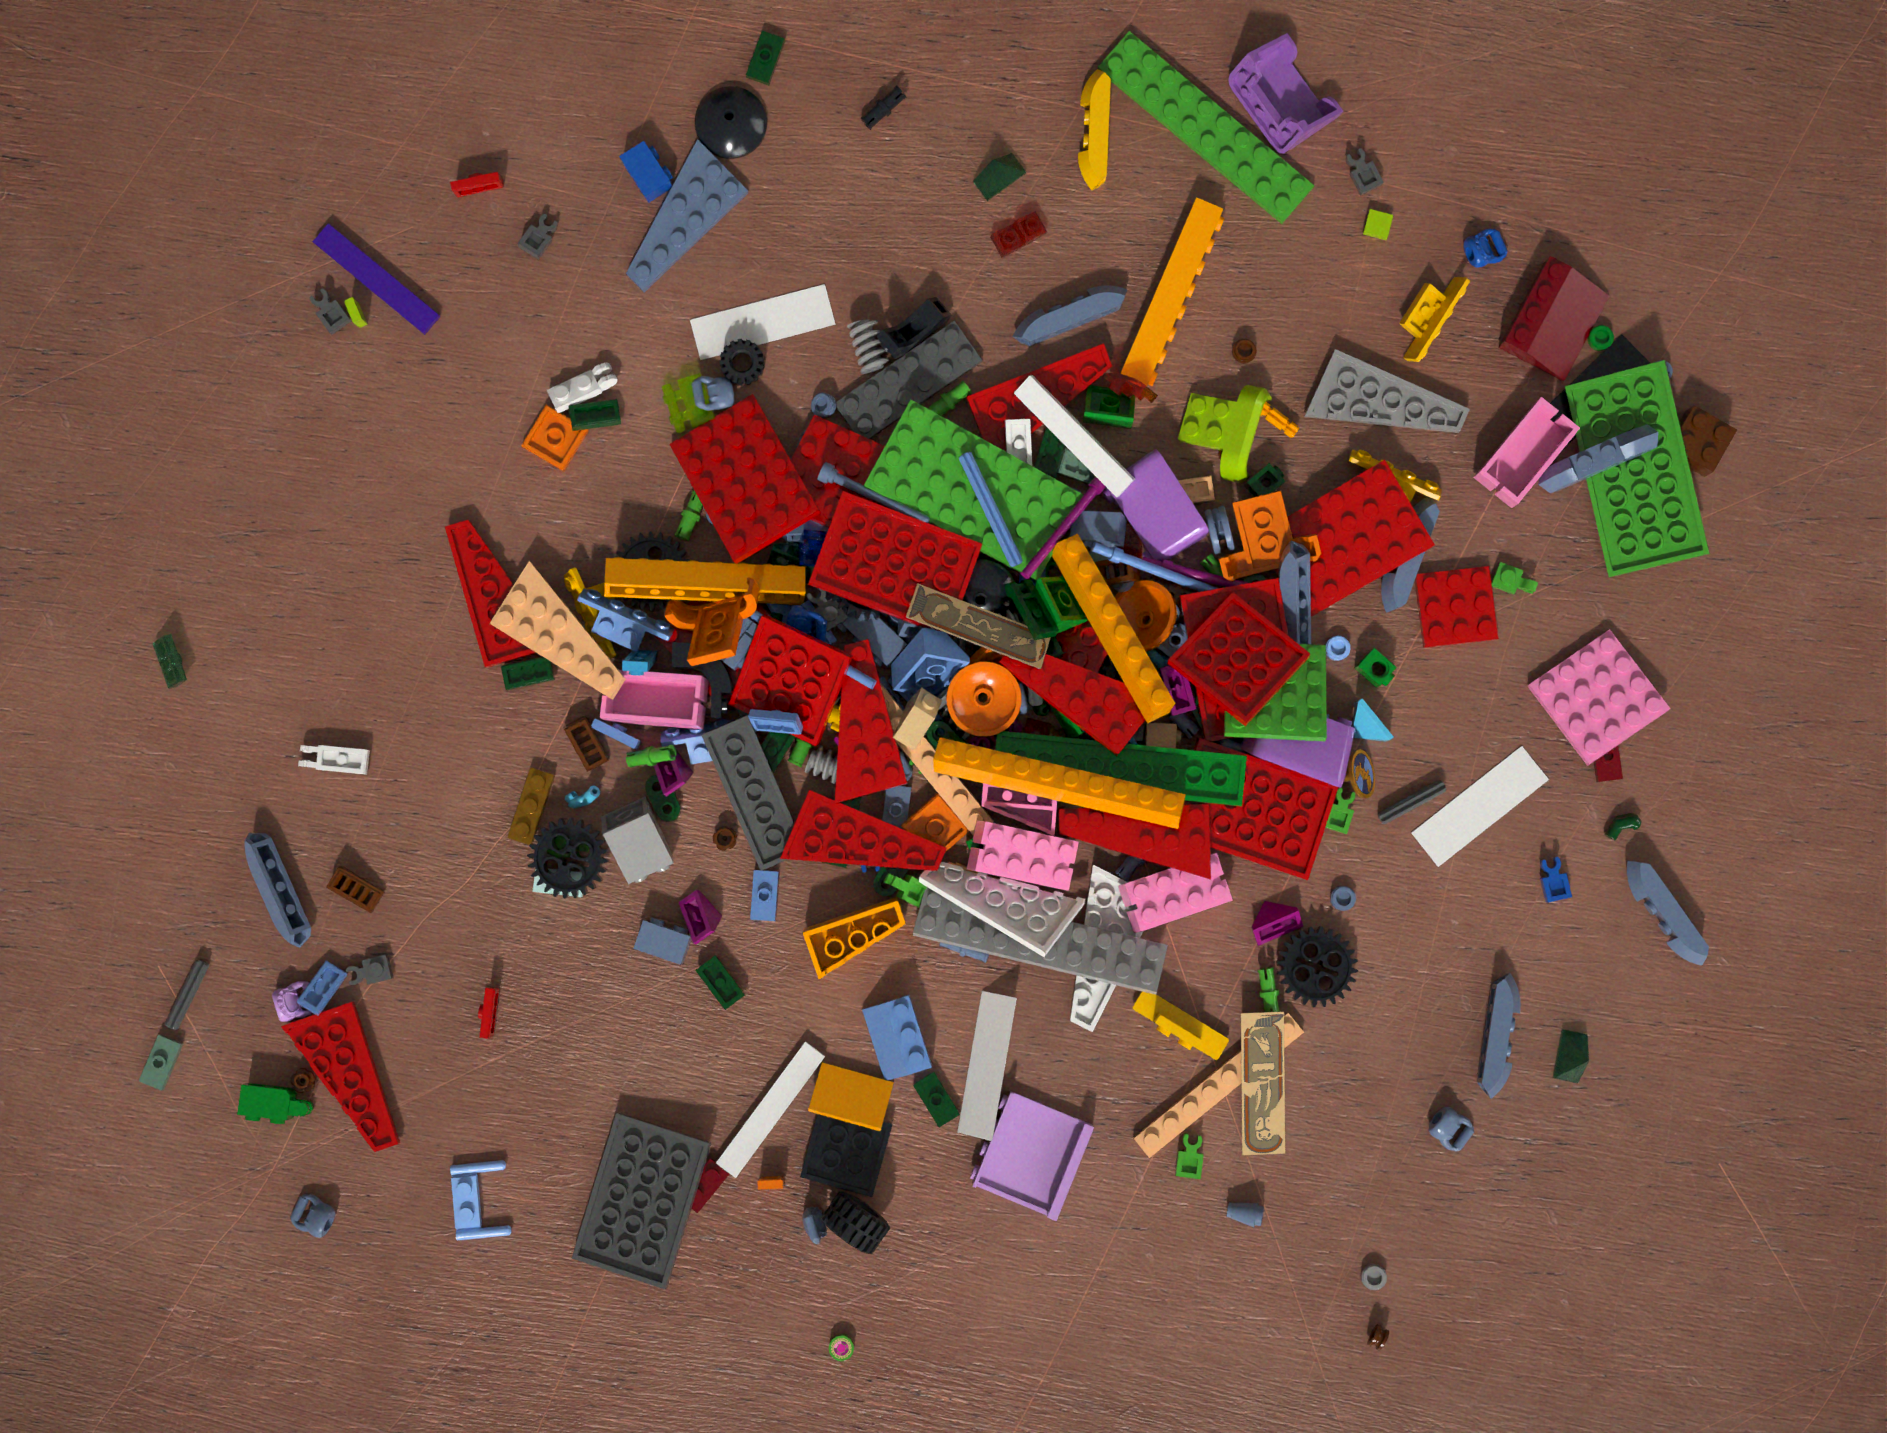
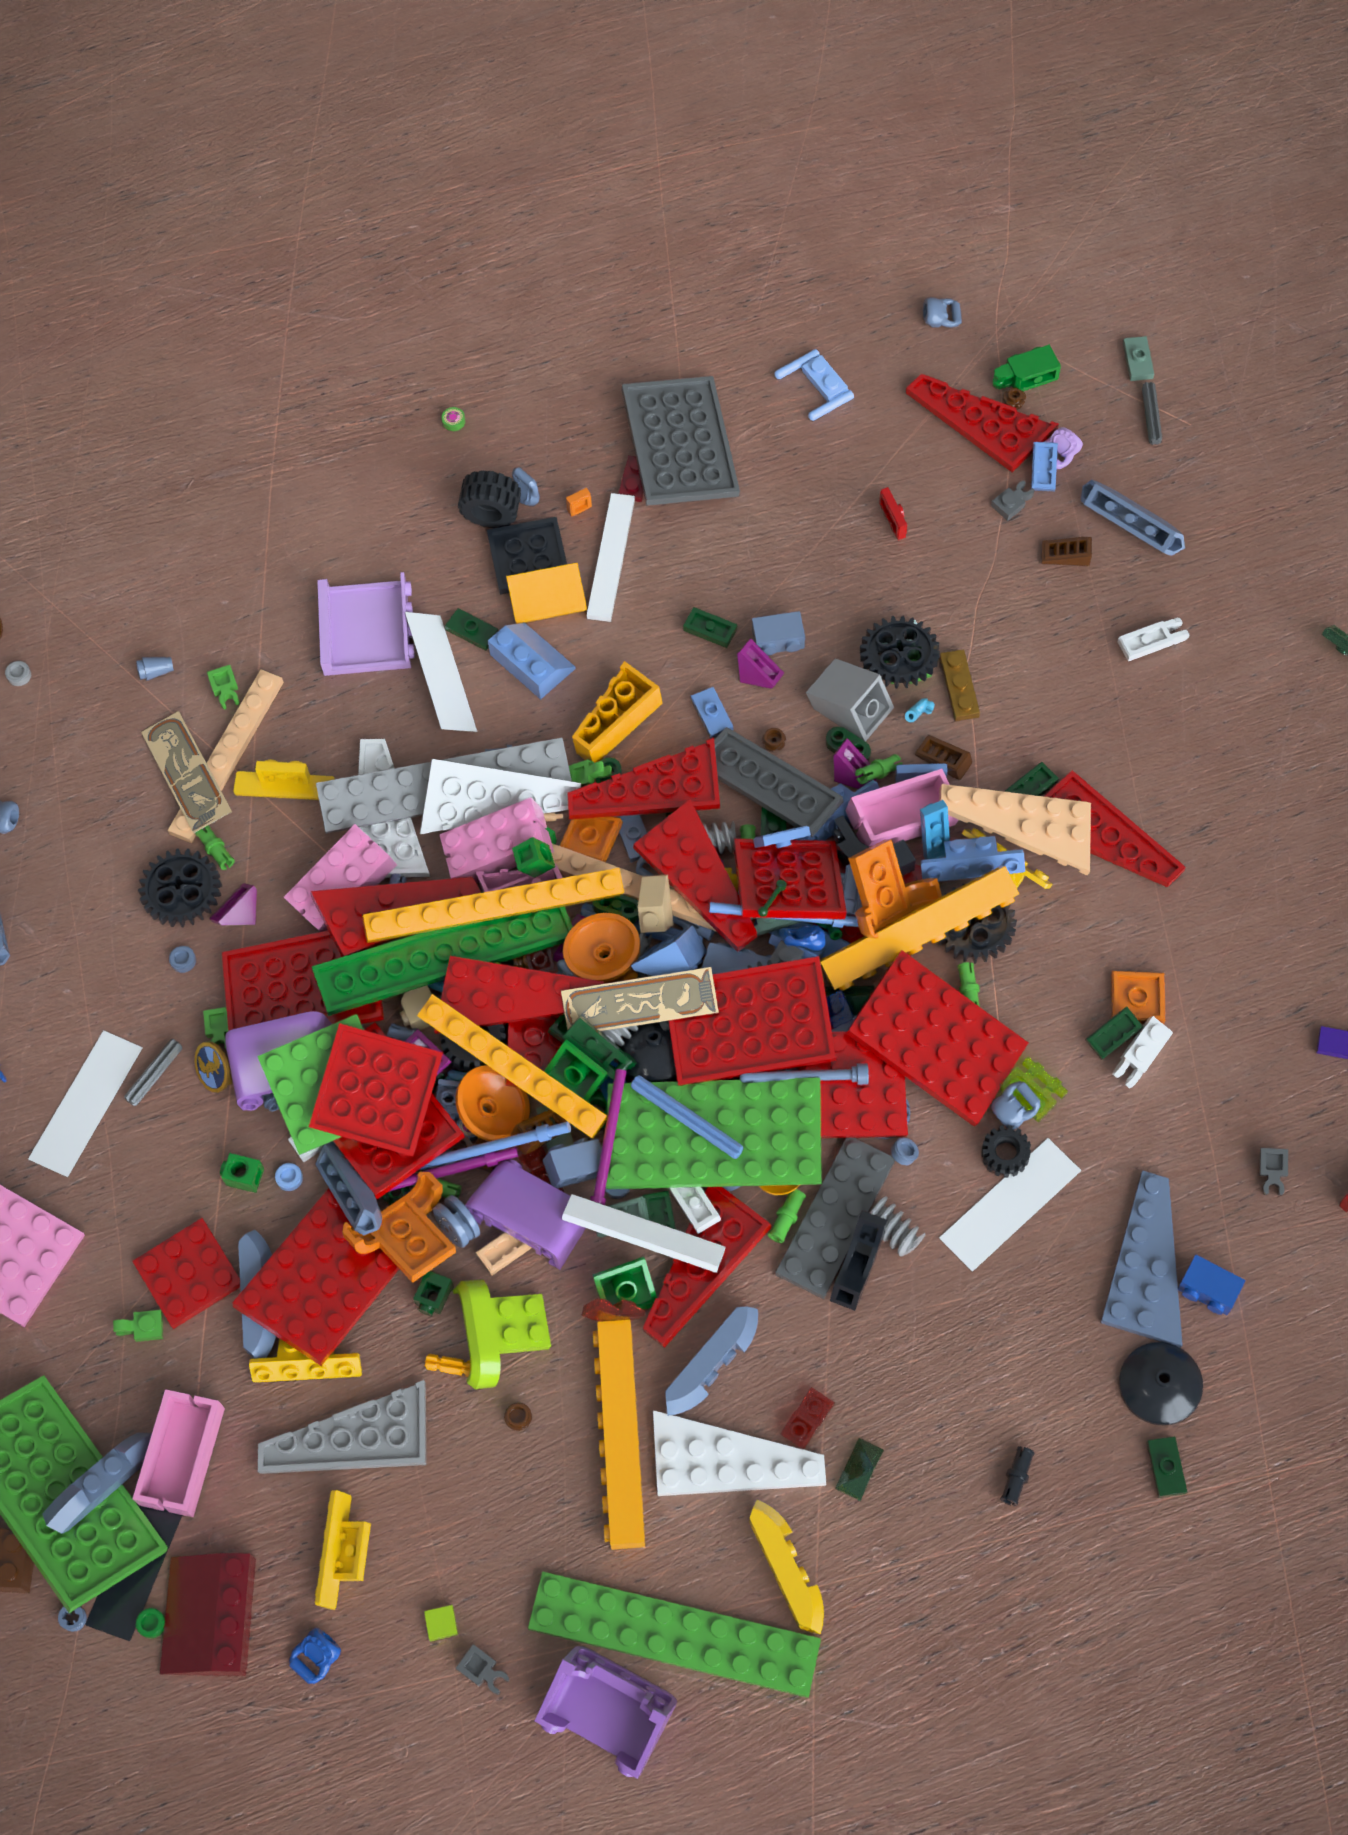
camera: 150 degrees right, 20 degrees down
medium azure slope [1352,699,1393,742] -> none
none -> green brick [512,837,555,878]
none -> white wing [653,1410,826,1496]
none -> dark green hinge [758,880,787,917]

